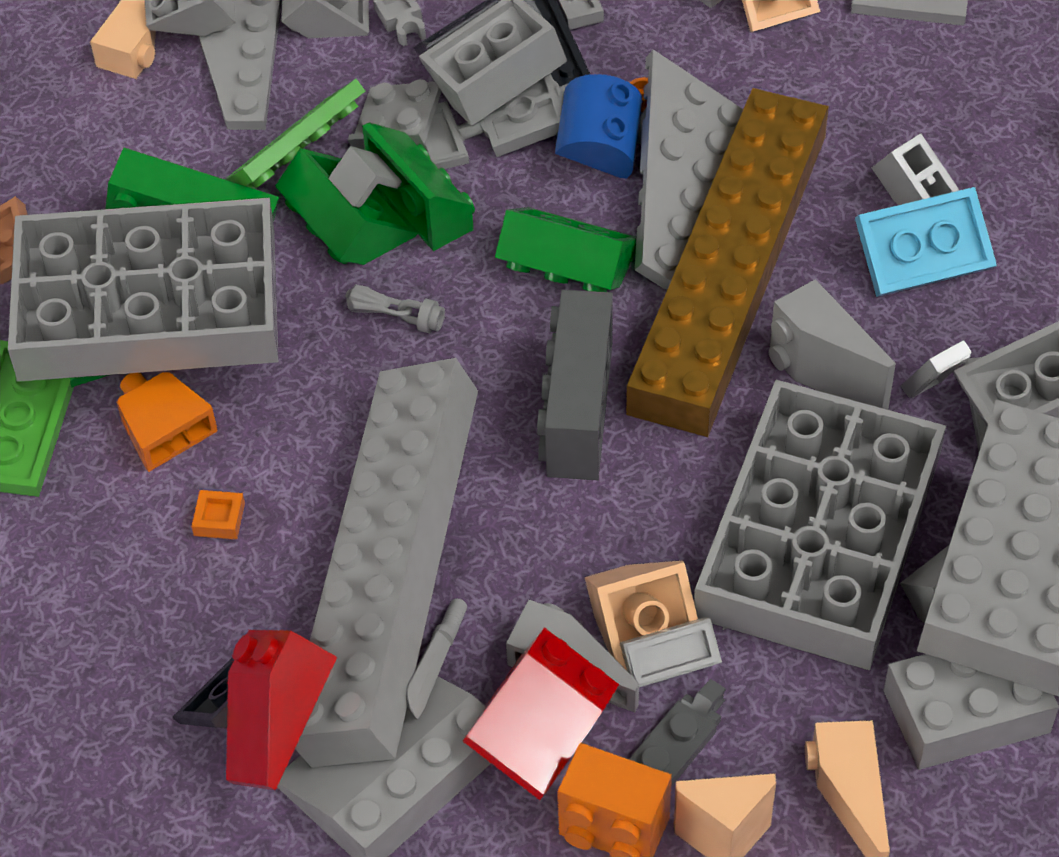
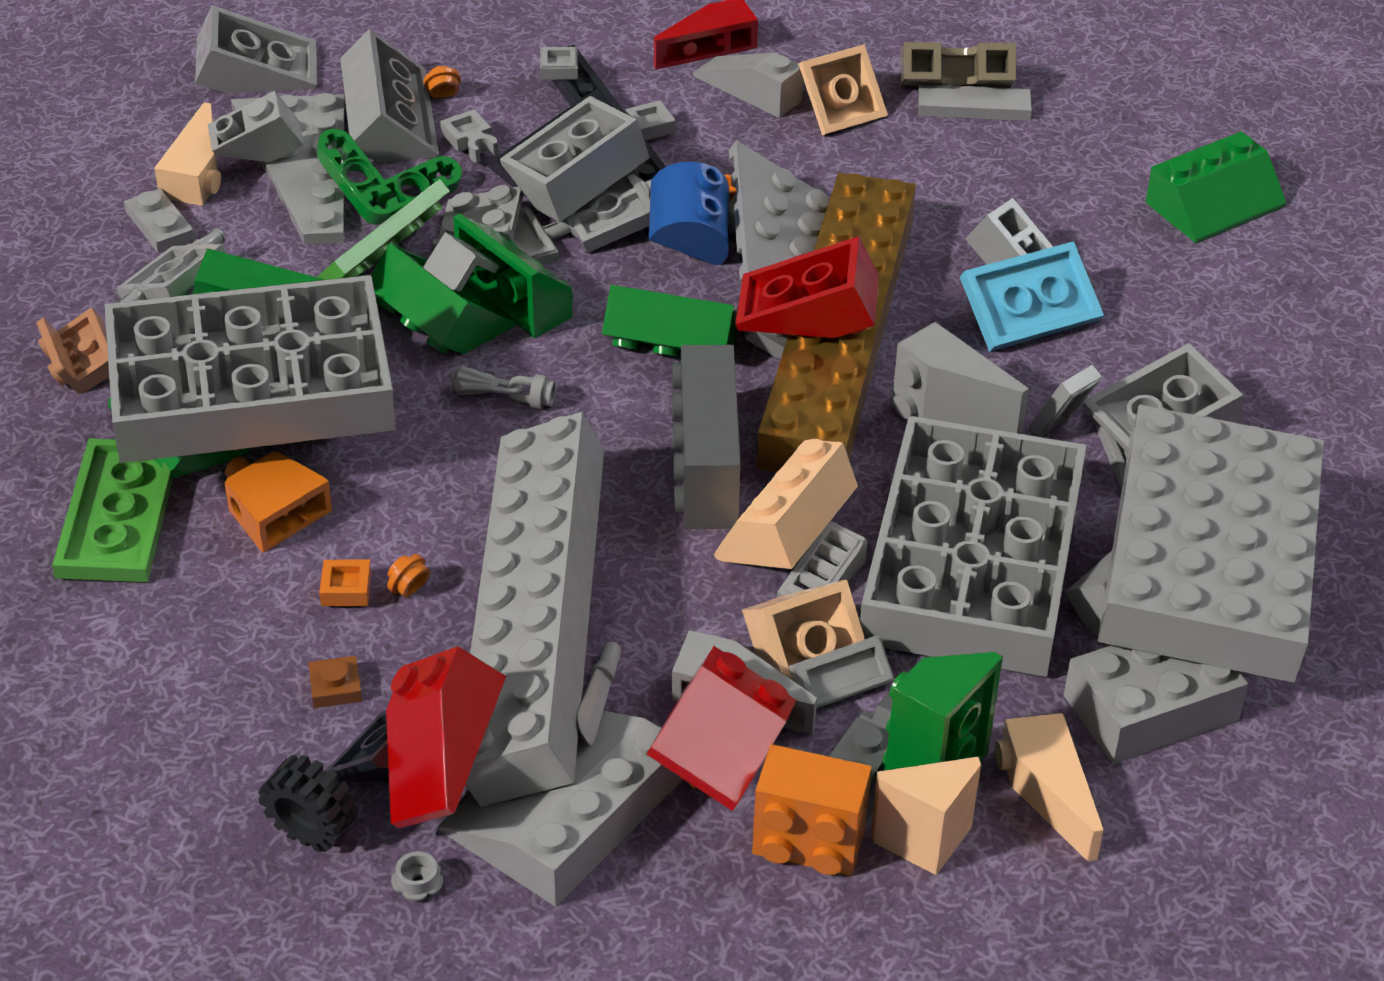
camera: 10 degrees left, 10 degrees down
none -> light grey plate [116,228,227,303]
none -> light grey plate [124,189,195,253]
none -> black tyre [258,754,358,852]
none -> dark orange plate [308,655,362,708]
none -> green beam [317,129,462,225]
none -> orange plate [387,554,431,598]
none -> light grey plate [391,851,443,901]
none -> light nougat slope [714,439,858,569]
none -> red slope [735,236,879,338]
none -> light grey slope [777,522,867,598]
none -> green slope [882,652,1003,771]

